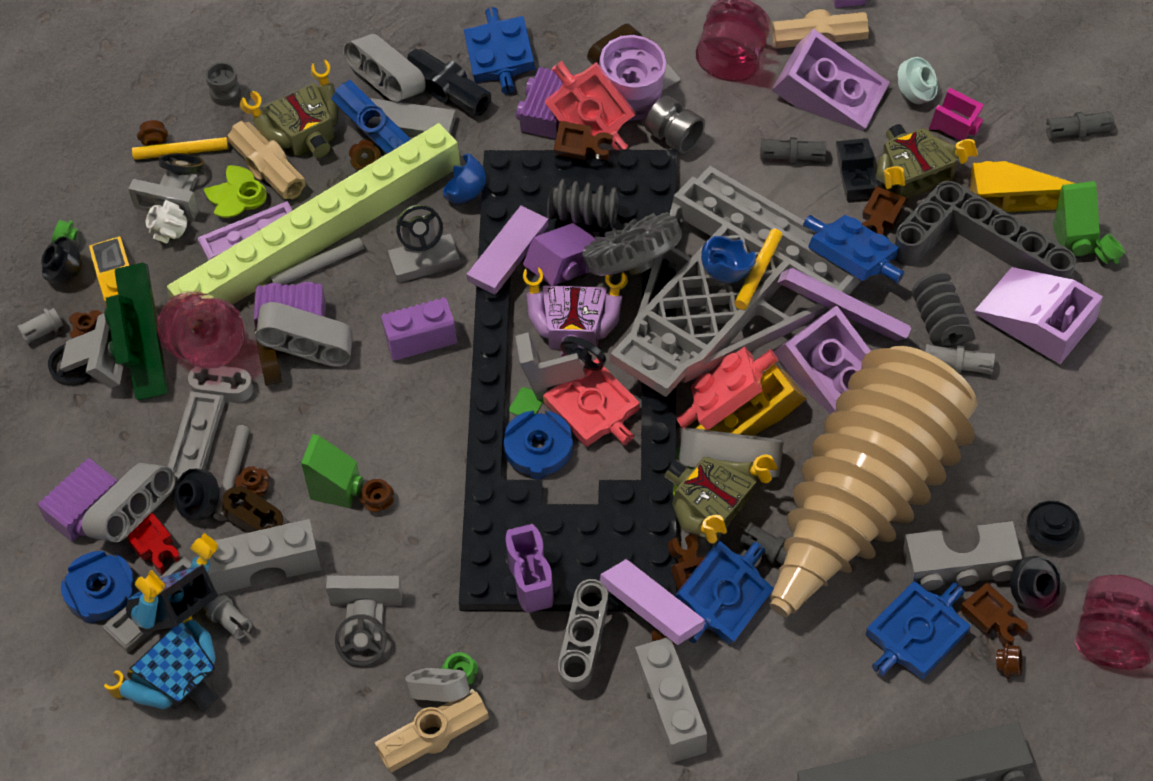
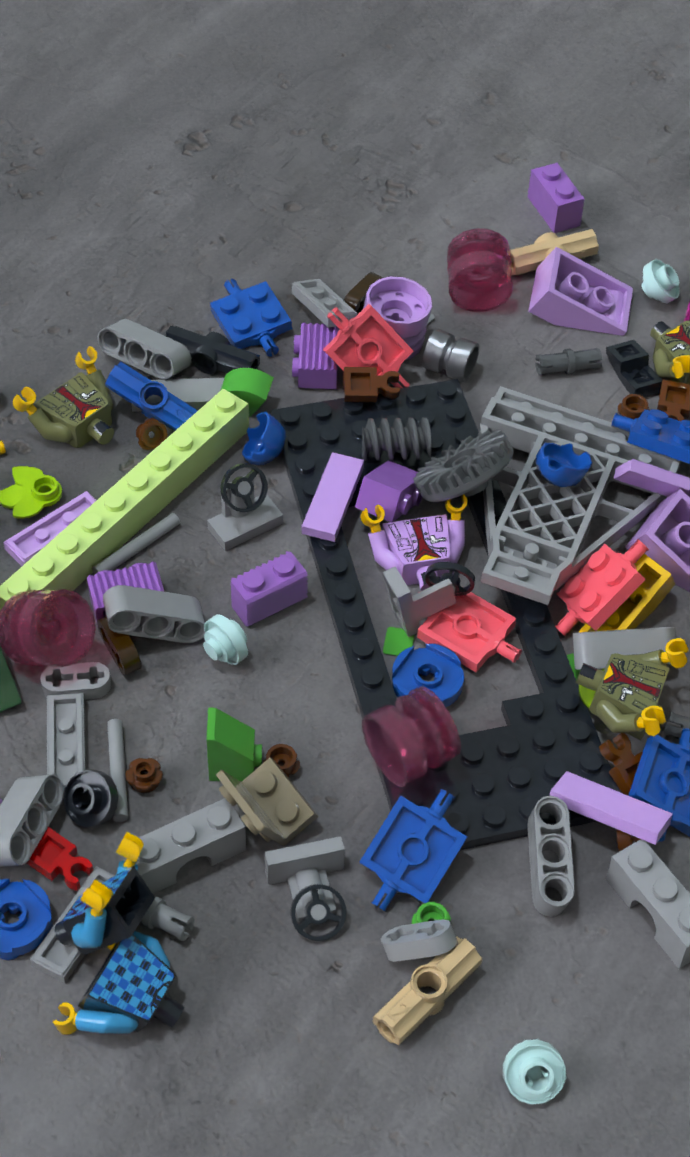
camera: 20 degrees left, 5 degrees down
dark brown beam [222,486,283,533] -> none
tan piece [227,121,306,200] -> none
medium lavender brick [506,524,554,613] -> none
yellow bar [734,229,783,310] -> none
none -> light aqua plate [203,614,248,665]
none -> dark tan bracket [216,757,319,846]
none -> bright green brick [220,368,274,417]
none -> light grey tile [292,279,357,328]
none -> blue plate [359,789,467,912]
none -> clear pink wheel [362,687,461,787]
none -> reddish brown plate [618,394,650,419]

